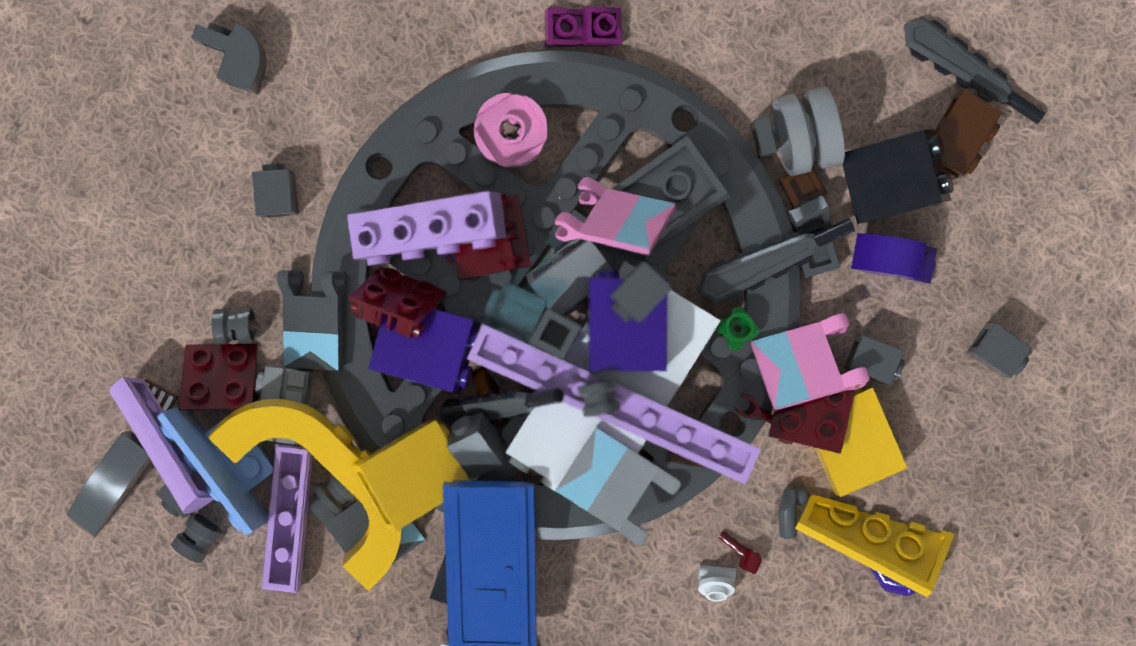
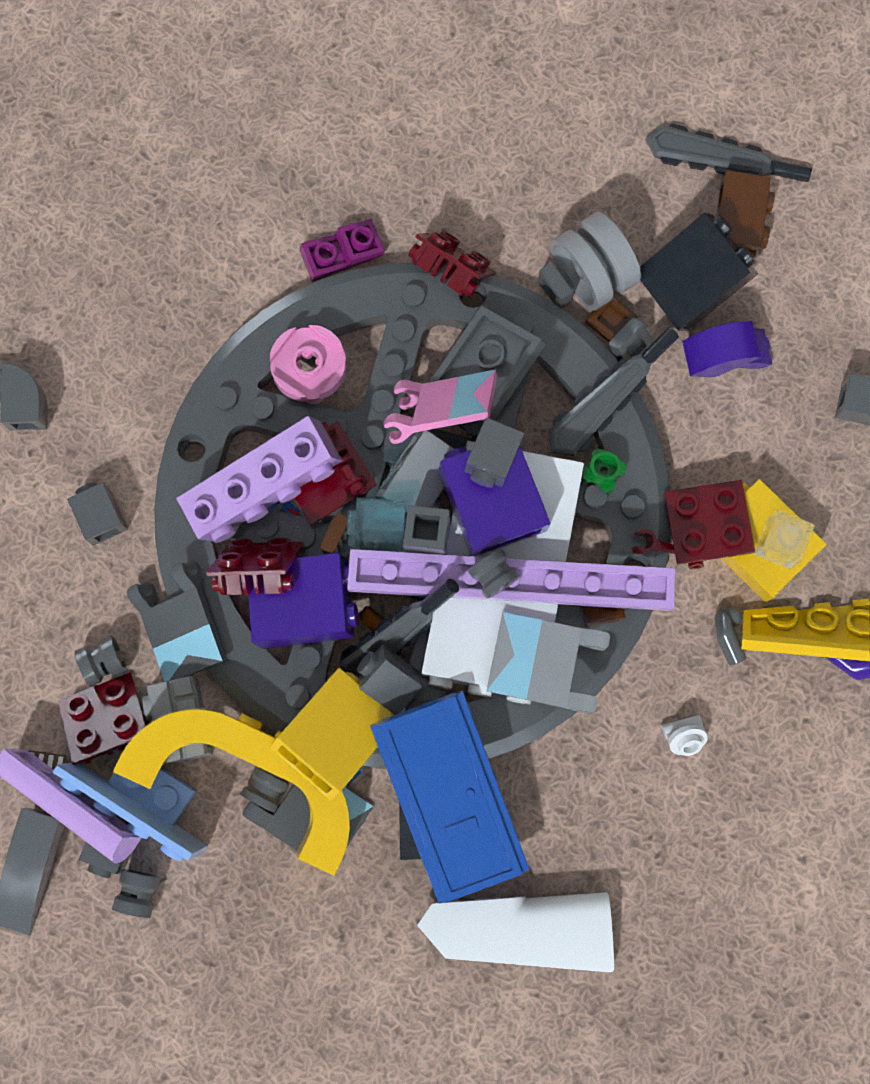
camera: 20 degrees left, 10 degrees down
lavender brick [262,443,313,593] -> none
dark red hand [718,531,762,574] -> none
bright pink flag [750,313,870,411] -> none
dark grey plate [800,241,841,278] -> none
dark grey brick [844,335,905,385] -> none
none -> reddish brown tile [320,513,353,555]
none -> dark red hinge [408,230,497,297]
none -> clear brick [754,510,815,569]

